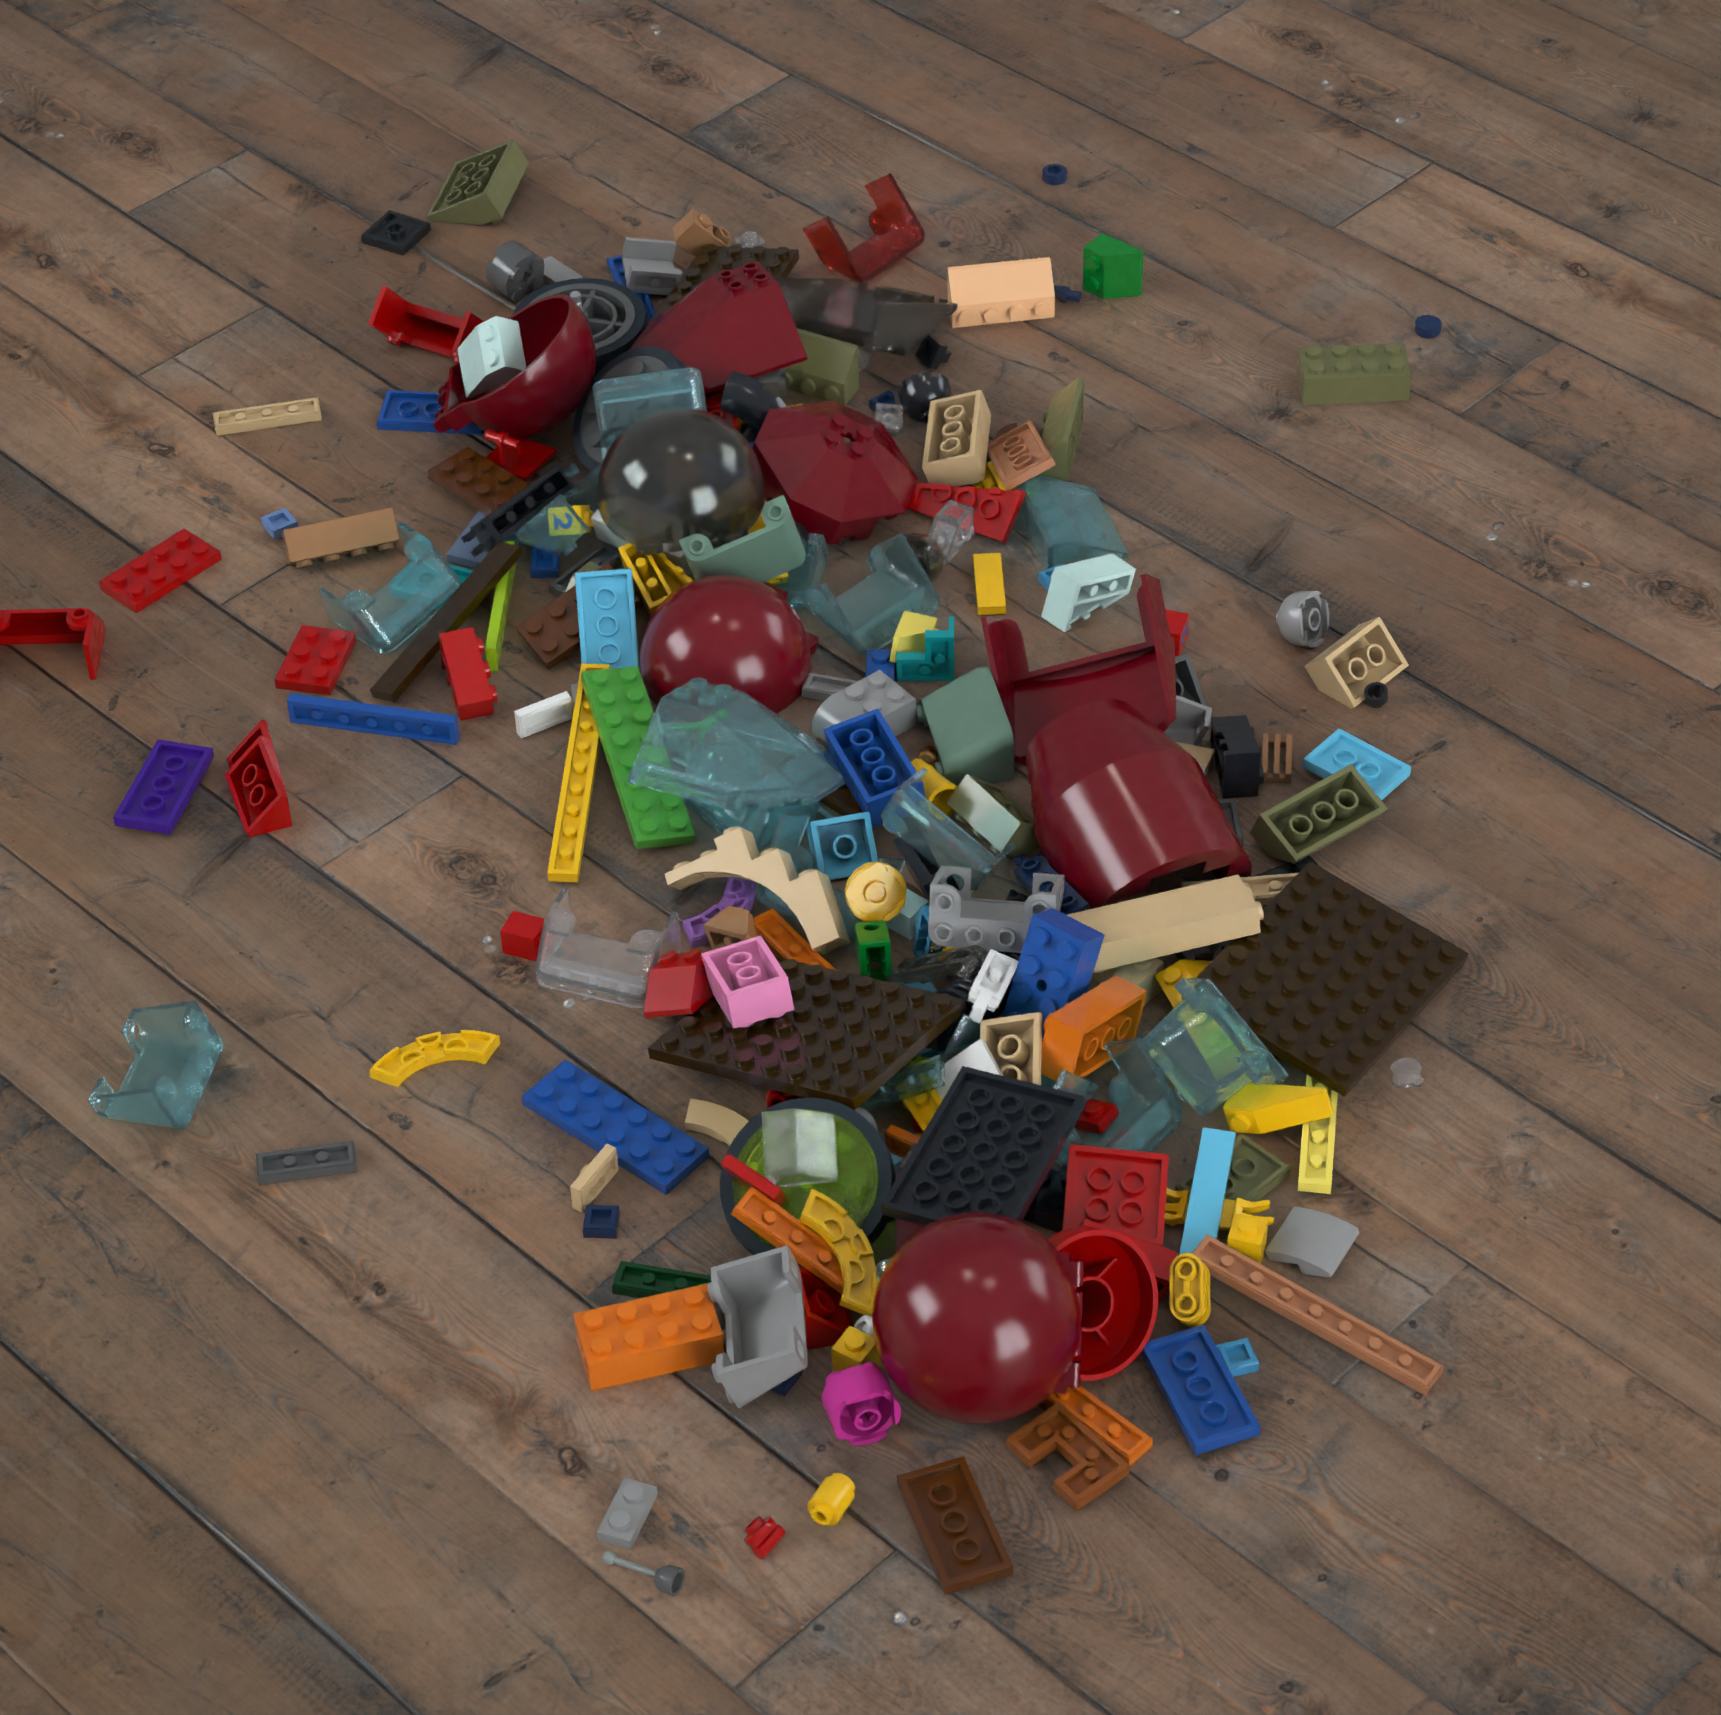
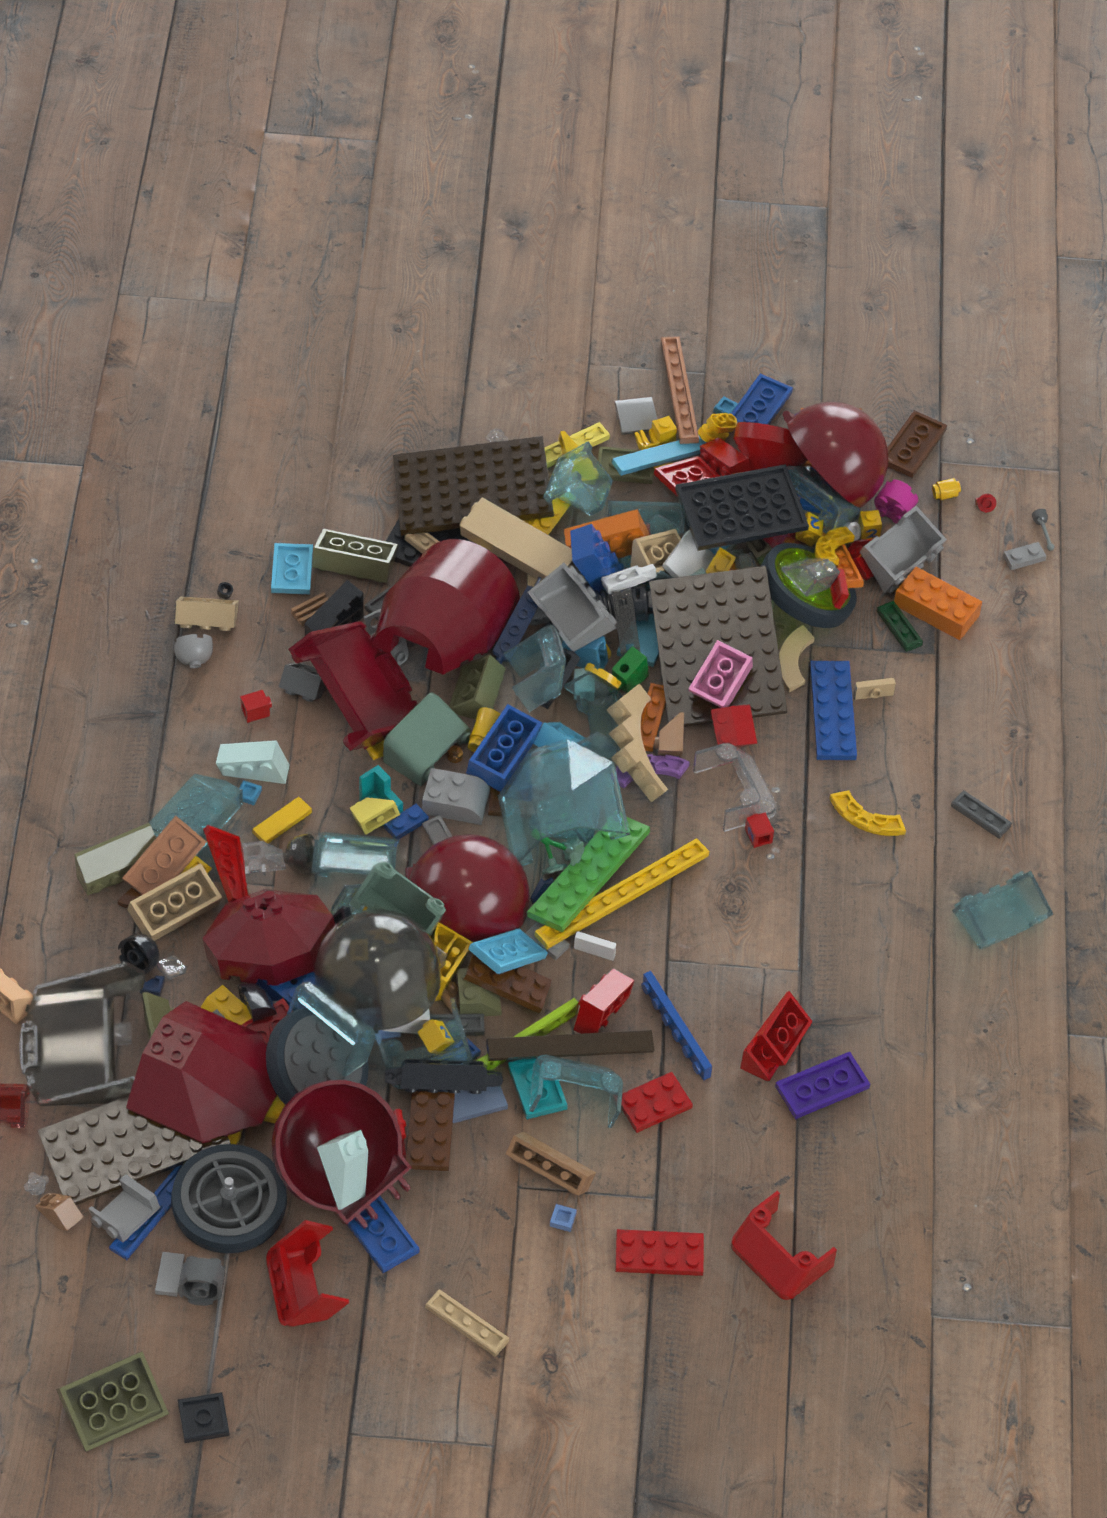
camera: 135 degrees left, 10 degrees up
dark blue tile [583,1205,620,1239] -> none

